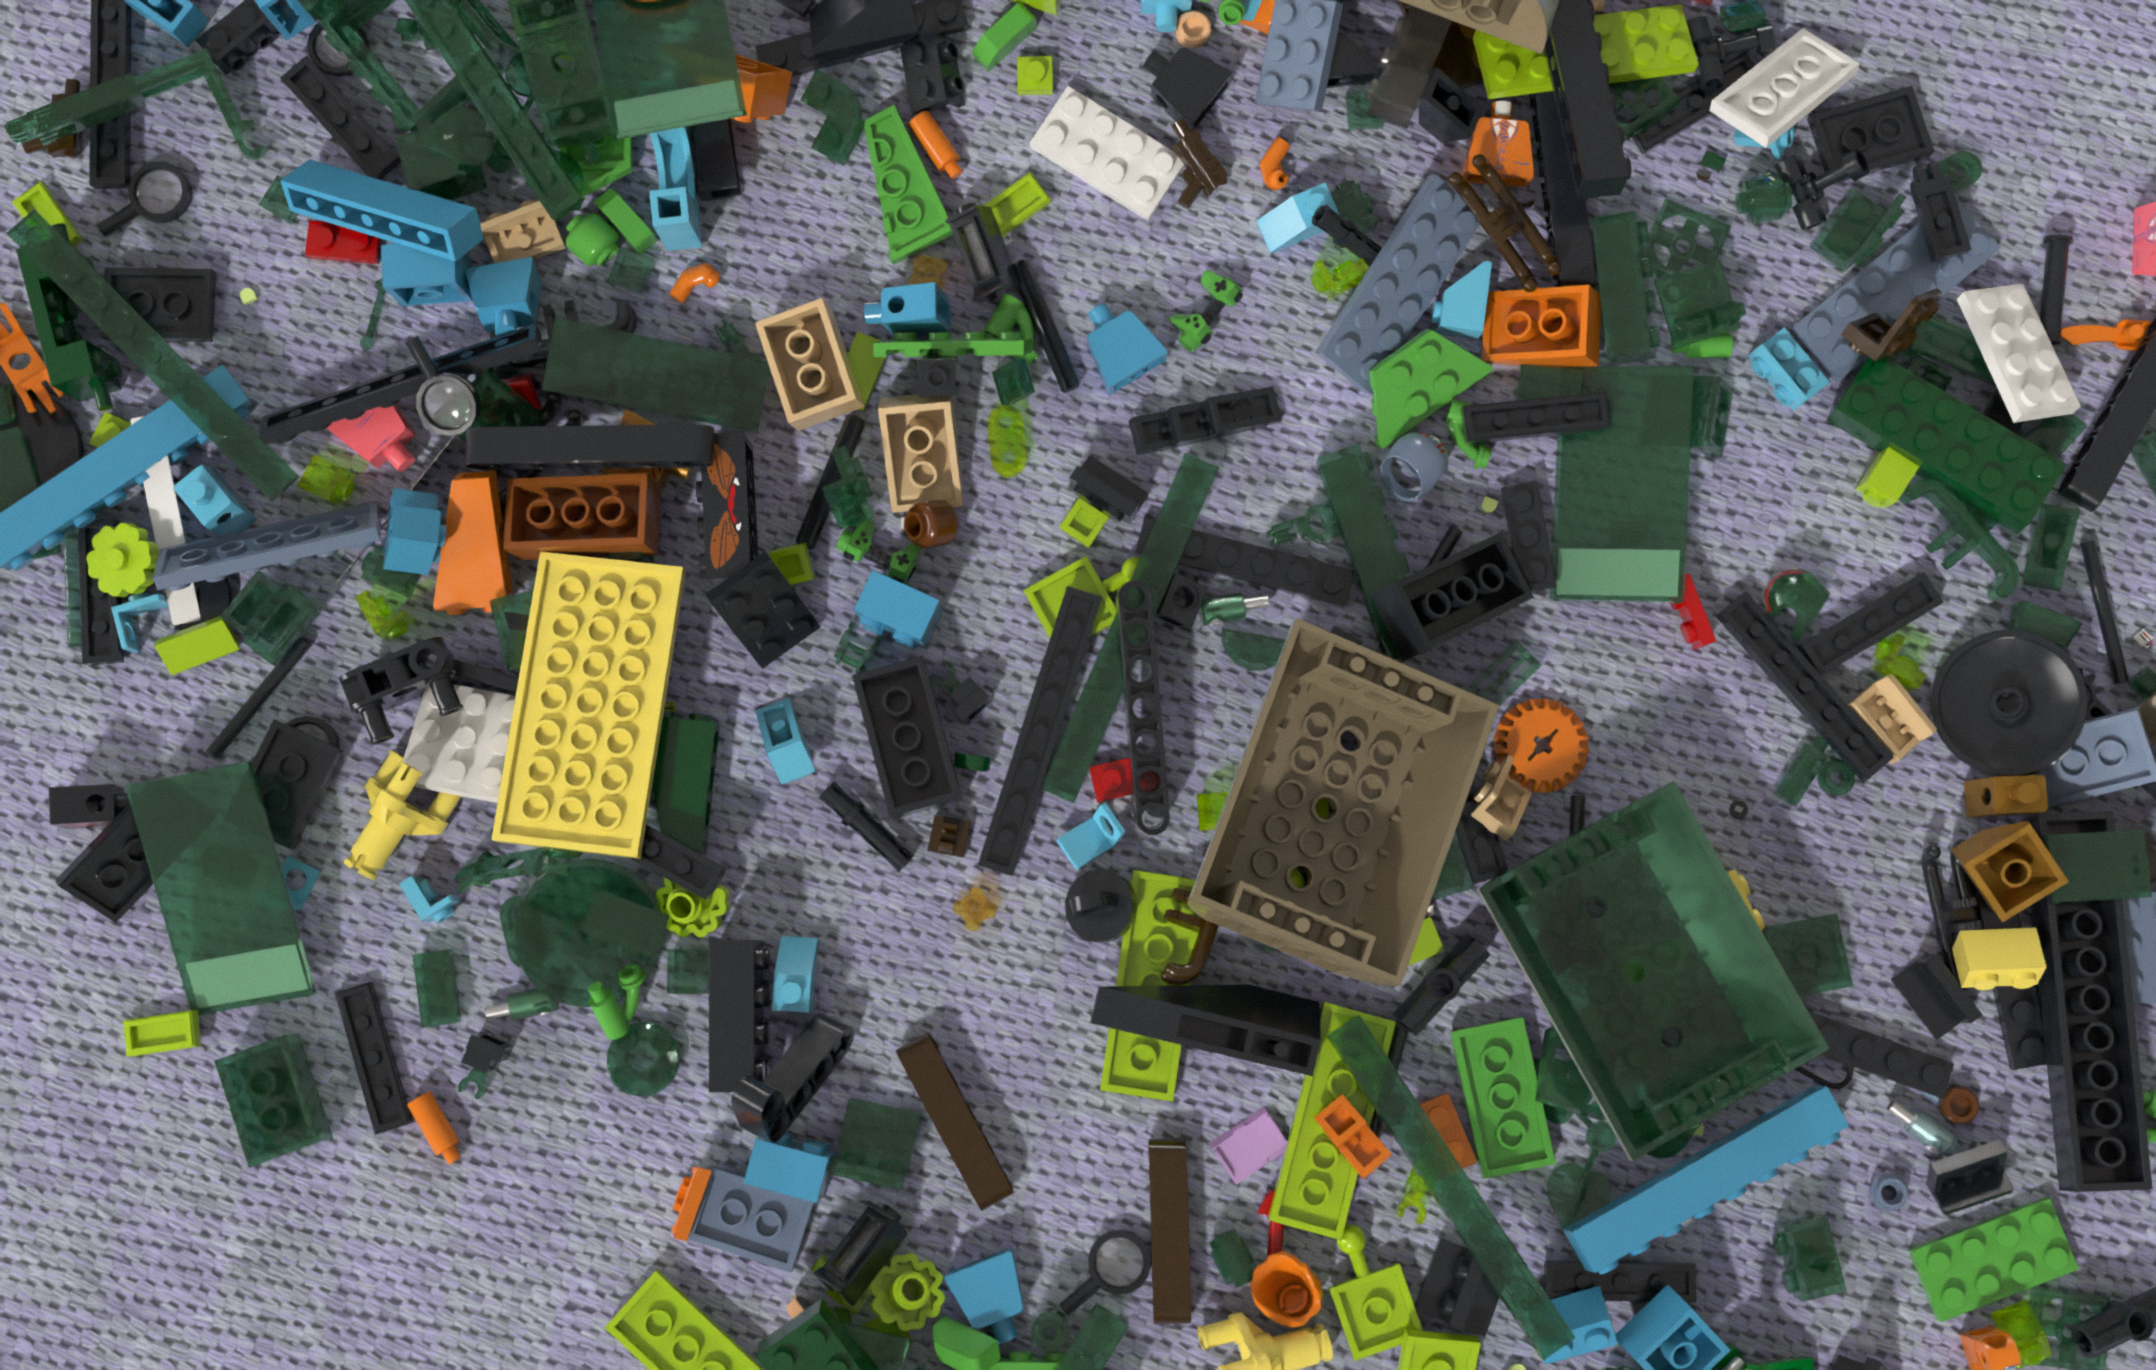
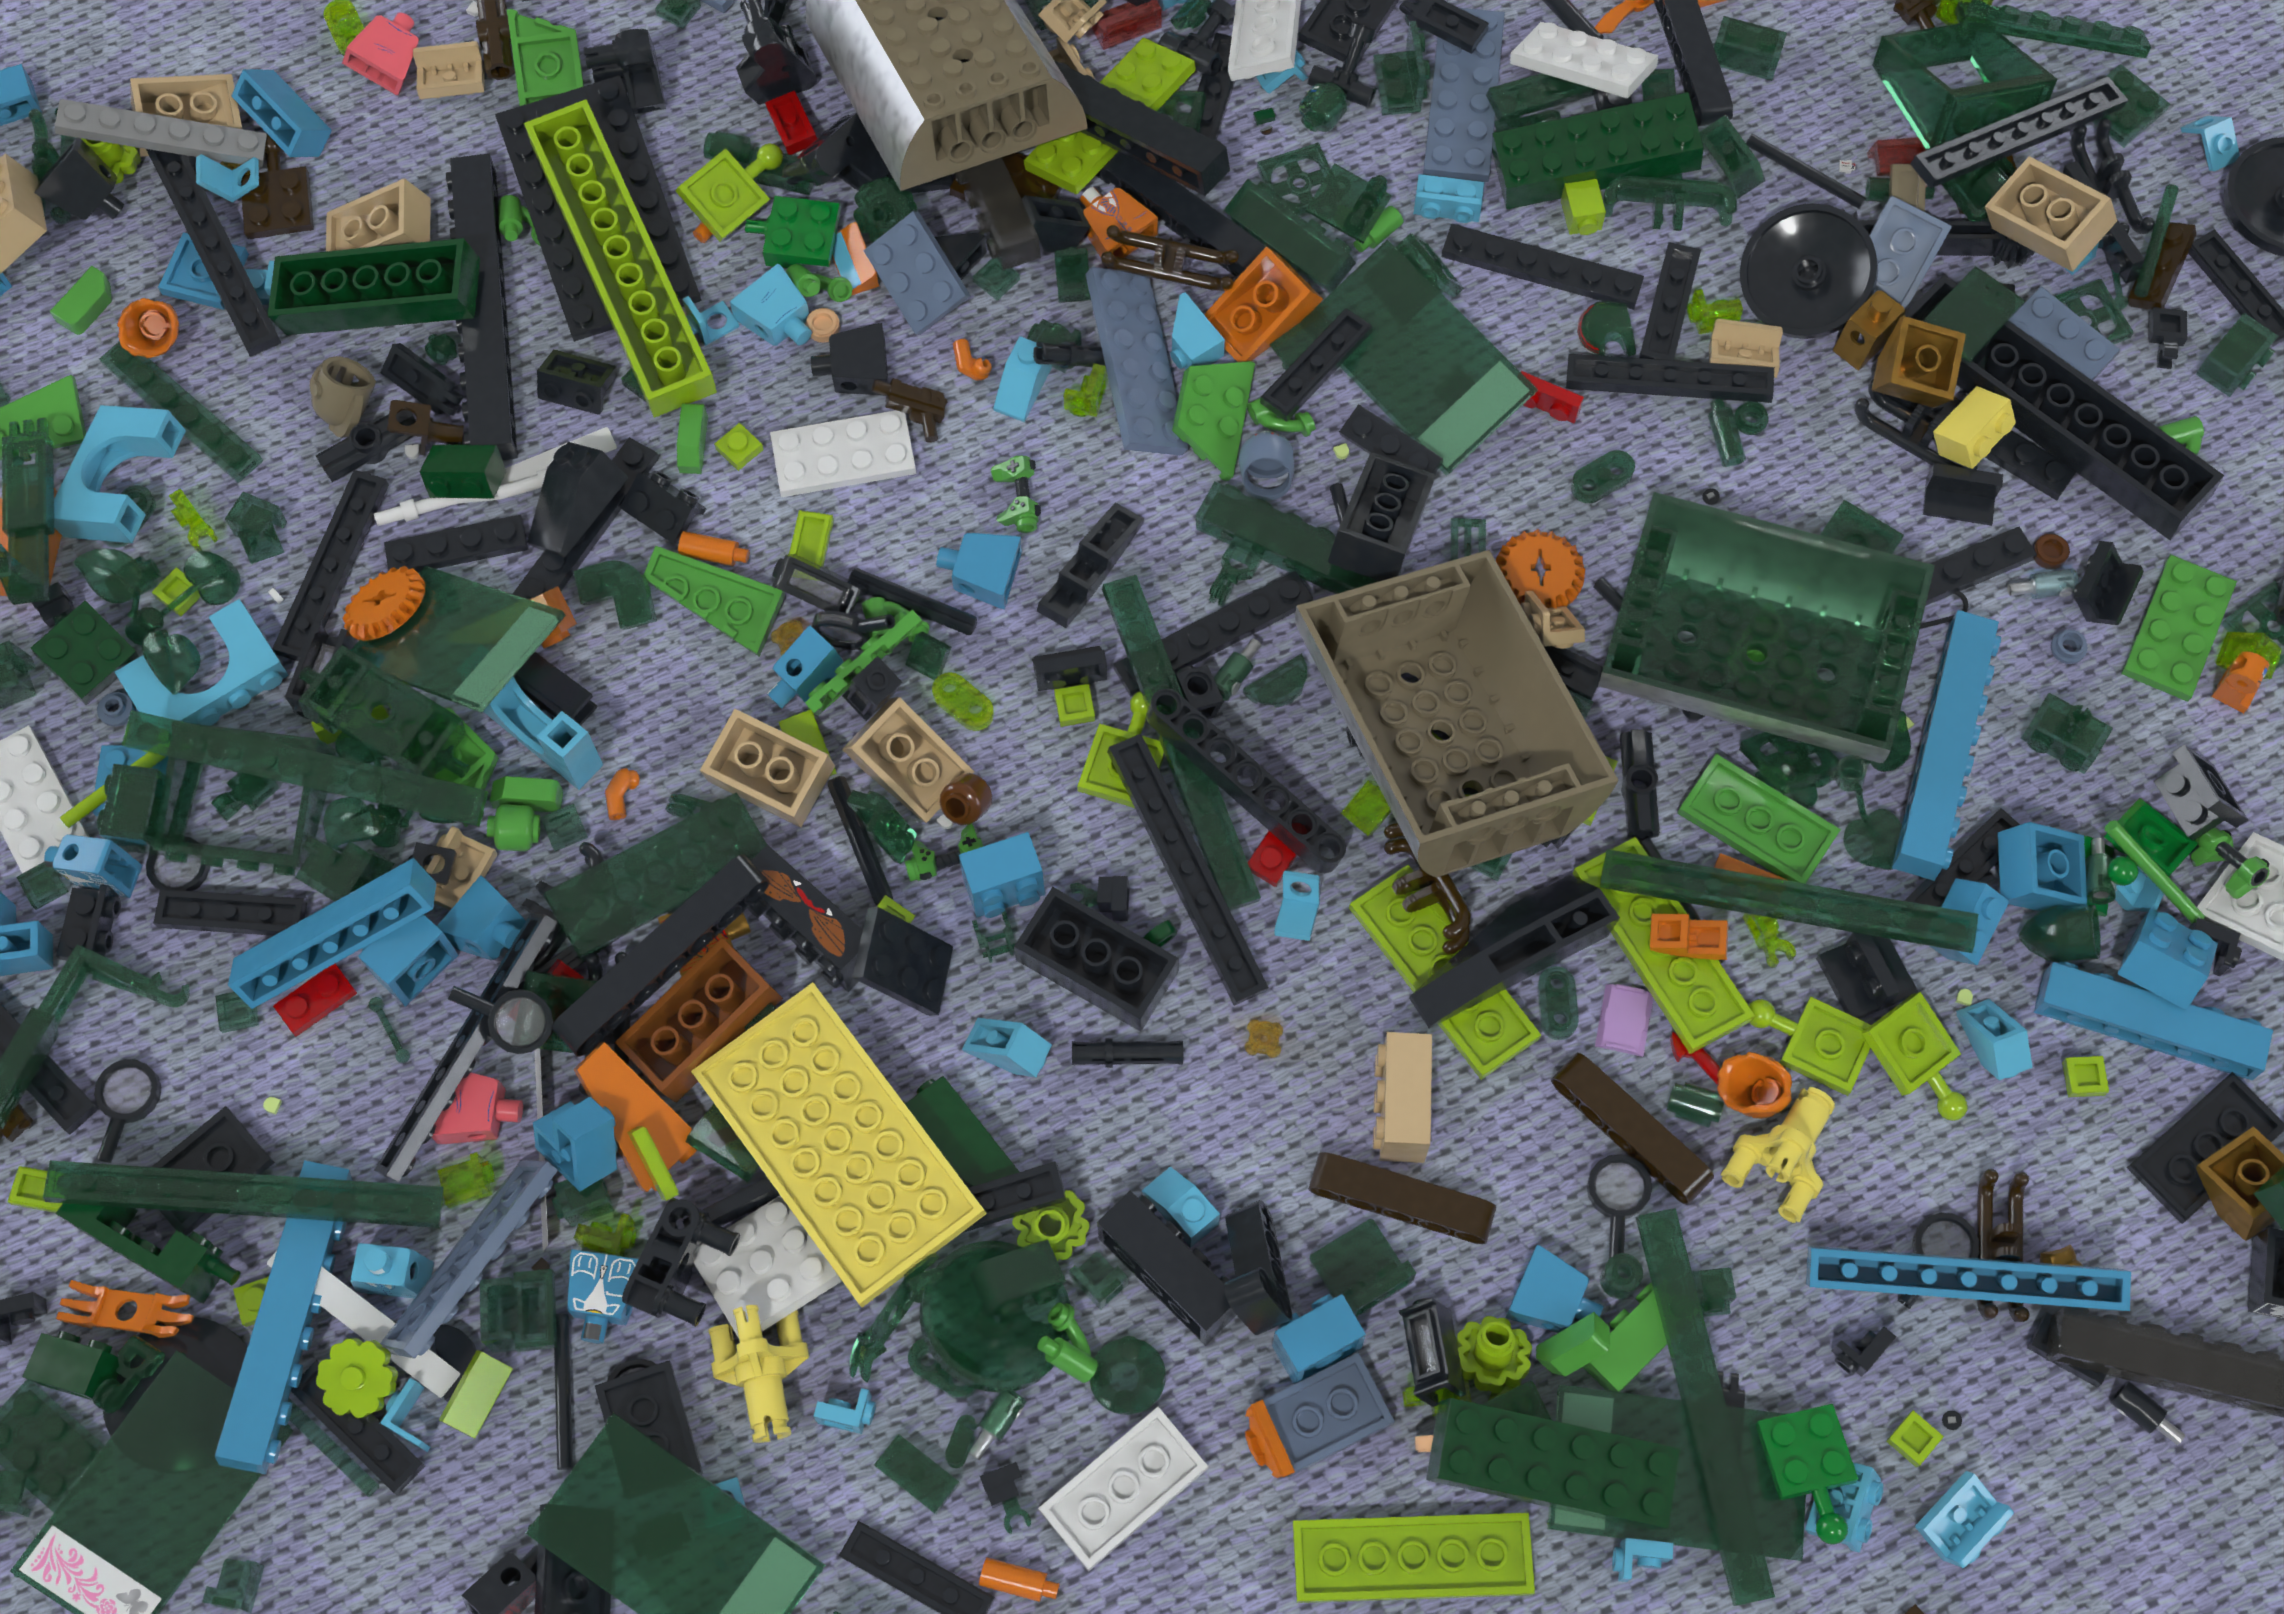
camera: 45 degrees left, 15 degrees down
dark brown tile [927,815,971,858] -> none
black tile [1065,869,1138,943] -> none
dark brown bracket [1841,288,1943,361] -> none
clear green piece [2007,601,2082,649] -> none
none -> black bracket [408,842,457,885]
none -> dark brown piece [531,1257,550,1276]
none -> dark azure torso [568,1249,639,1344]
none -> lime tile [627,1126,679,1201]
none -> black piece [811,611,895,650]
none -> clear green piece [945,1415,977,1469]
none -> white plate [1038,1407,1208,1571]
none -> clear green bracket [1054,247,1091,303]
none -> tan brick [1373,1032,1432,1163]
none -> black plate [1441,224,1644,310]
none -> plate [1537,966,1579,1041]
none -> clear green plate [1571,450,1635,503]

